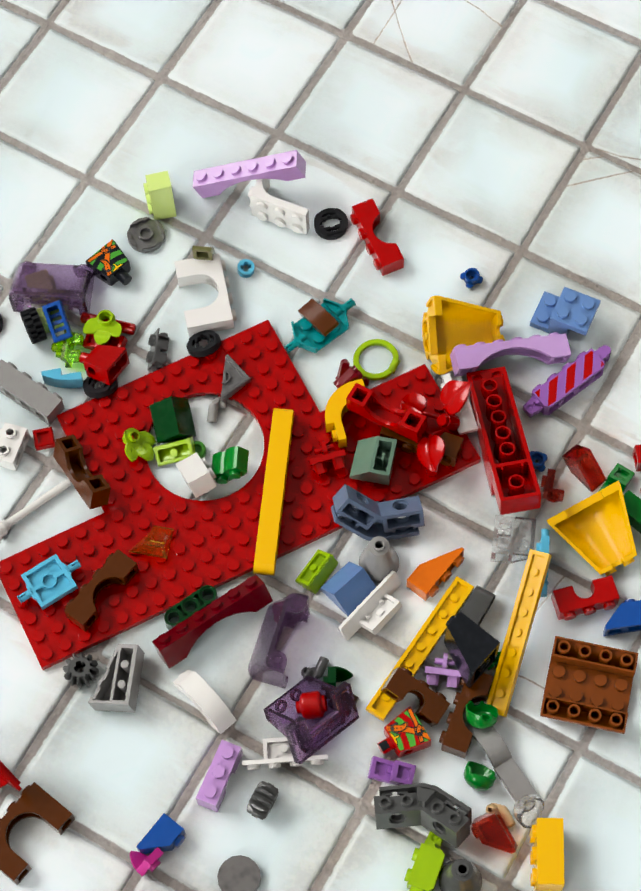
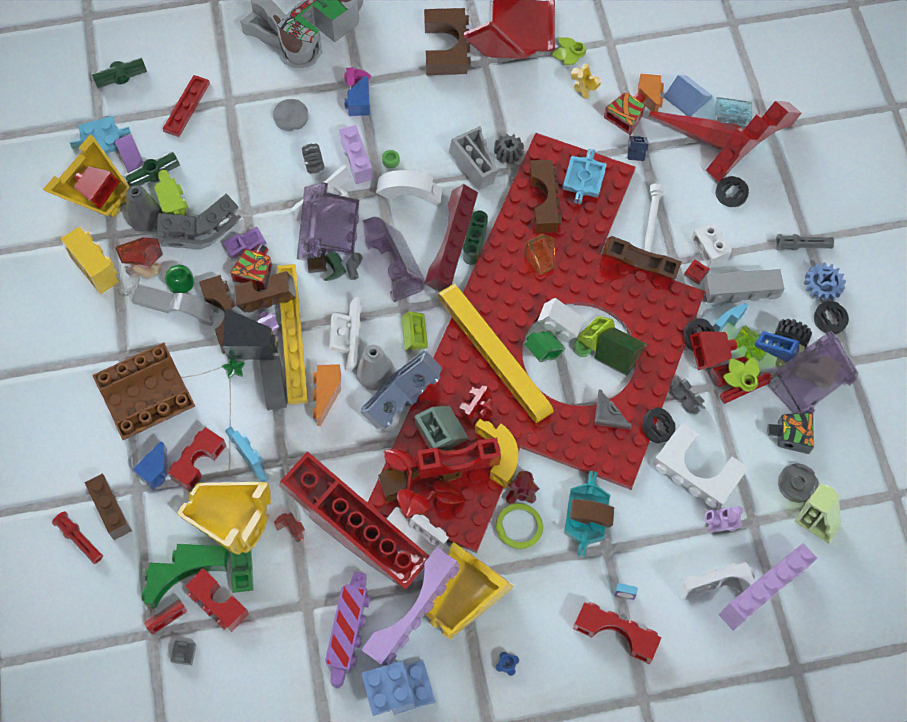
camera: 135 degrees right, 0 degrees up
lime plate [122,428,156,462] -> none
olive slope [192,246,216,260] -> none
light grey arm [207,397,227,423] -> none
medium azure bush [237,259,255,278] -> none
red head [296,691,328,720] -> none
black piece [314,208,348,240] -> none
medium blue slope [320,561,376,616] -> none
green hair [465,701,499,729] -> none
yellow plate [486,549,552,717] -> none
clear slope [491,515,536,563] -> none
blue plate [529,451,548,472] -> none
clear red slope [562,444,607,492] -> none
none -> bright green tile [382,150,400,168]
none -> tile [614,583,638,600]
none -> lavender hips [705,506,743,532]

